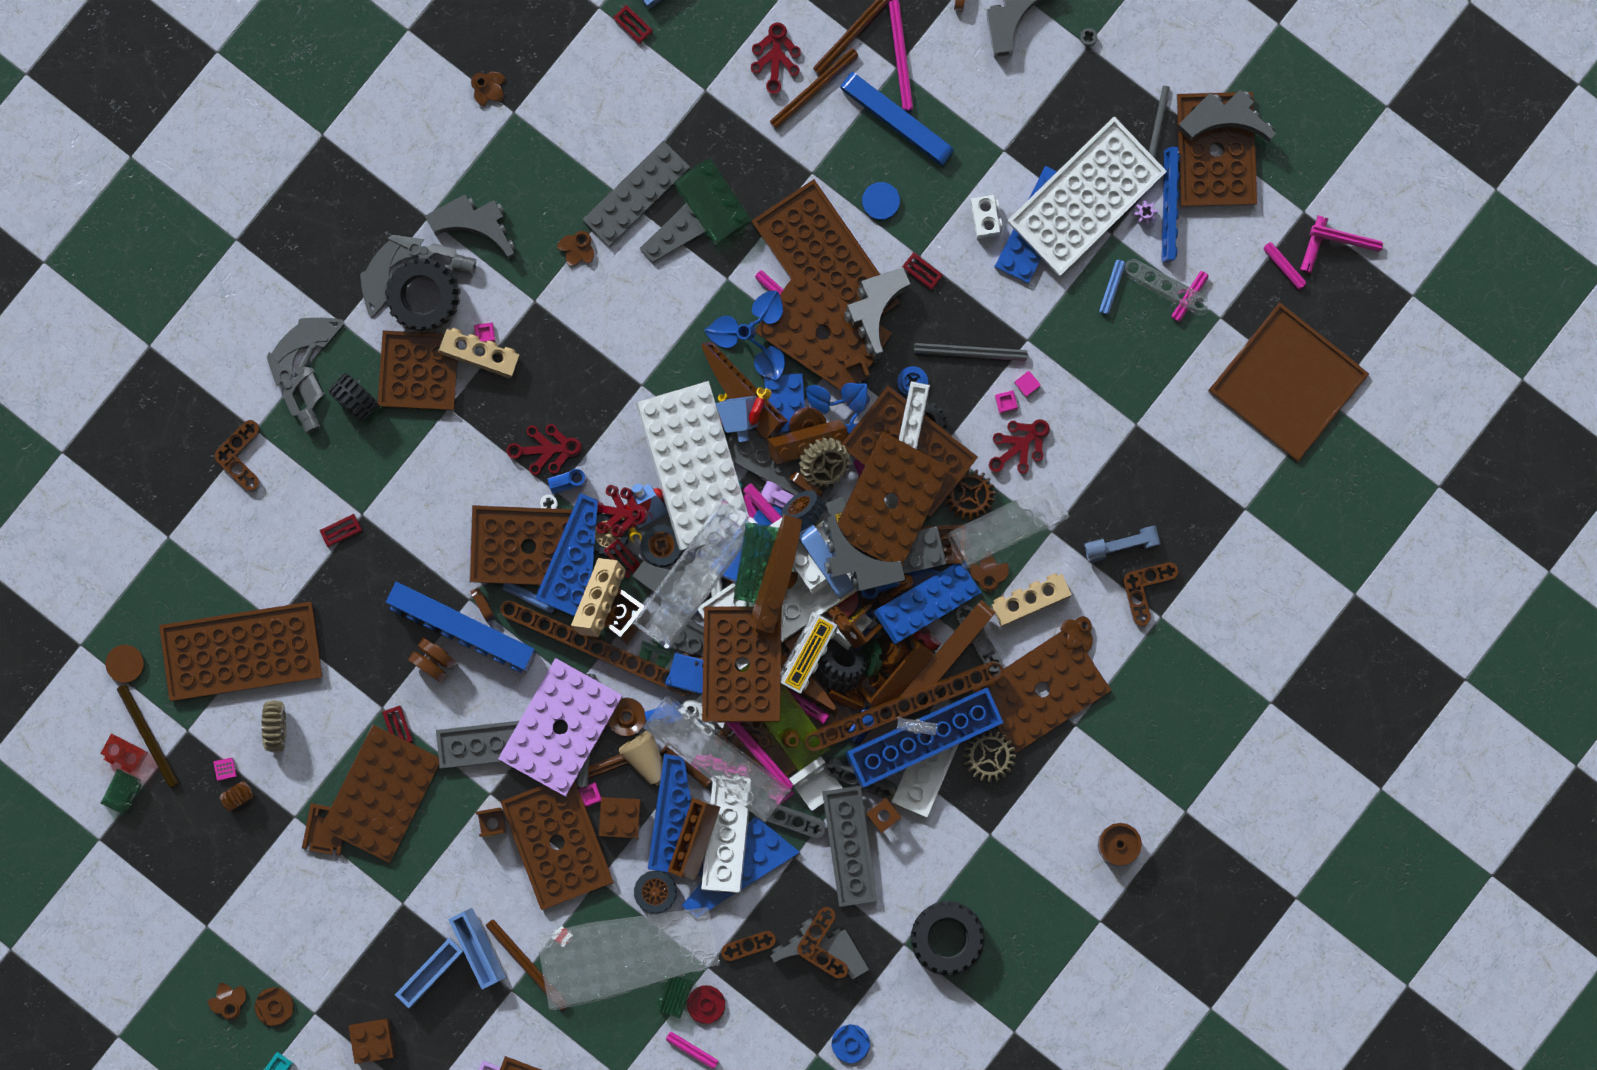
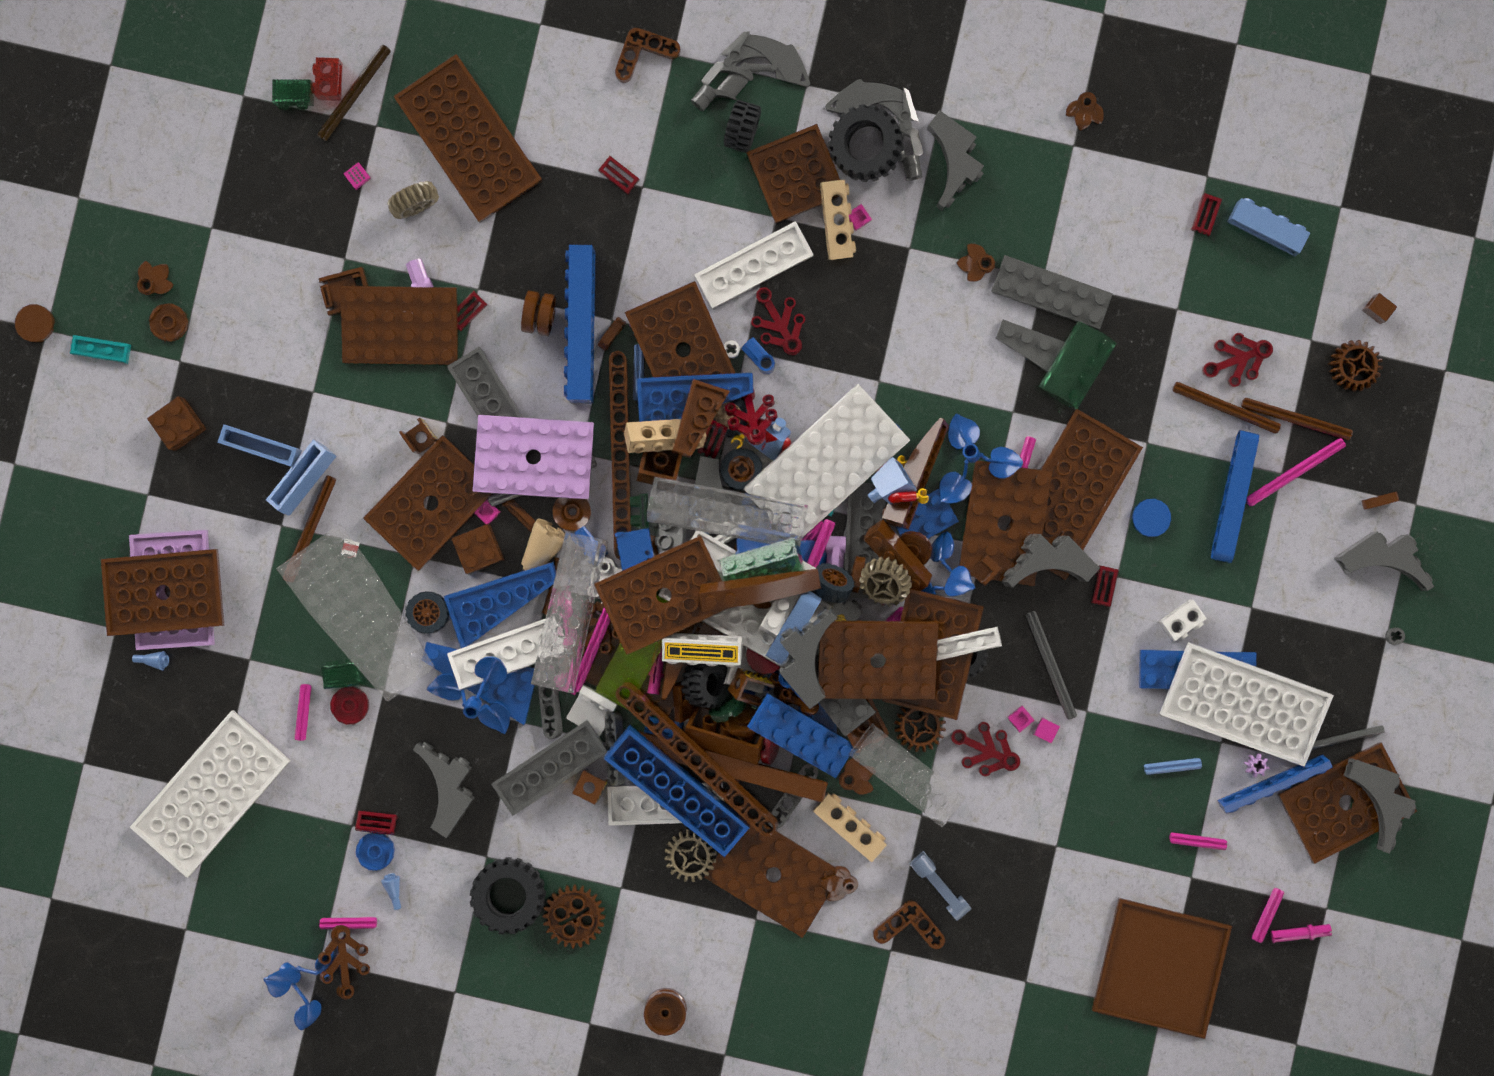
camera: 65 degrees right, 5 degrees up
reddish brown tile [105,645,145,683] -> none
reddish brown gear [220,782,253,811] -> none
reddish brown brick [668,798,721,880] -> none
reddish brown beam [721,931,776,961] -> none
reddish brown cone [781,729,801,748] -> none
reddish brown beam [797,907,848,978] -> none
reddish brown axle [828,605,852,633] -> none
clear pin [897,718,937,736] -> none
blue gear [898,366,928,396] -> none
clear beam [1125,259,1209,315] -> none
dark pink axle [1310,225,1383,252] -> none
none -> dark red tile [355,811,397,835]
none -> medium blue cone [381,873,401,910]
none -> lavender piece [406,259,433,287]
none -> blue plant [426,656,510,734]
none -> reddish brown gear [542,884,606,948]
none -> reddish brown wing [672,379,730,458]
none -> white plate [694,221,813,309]

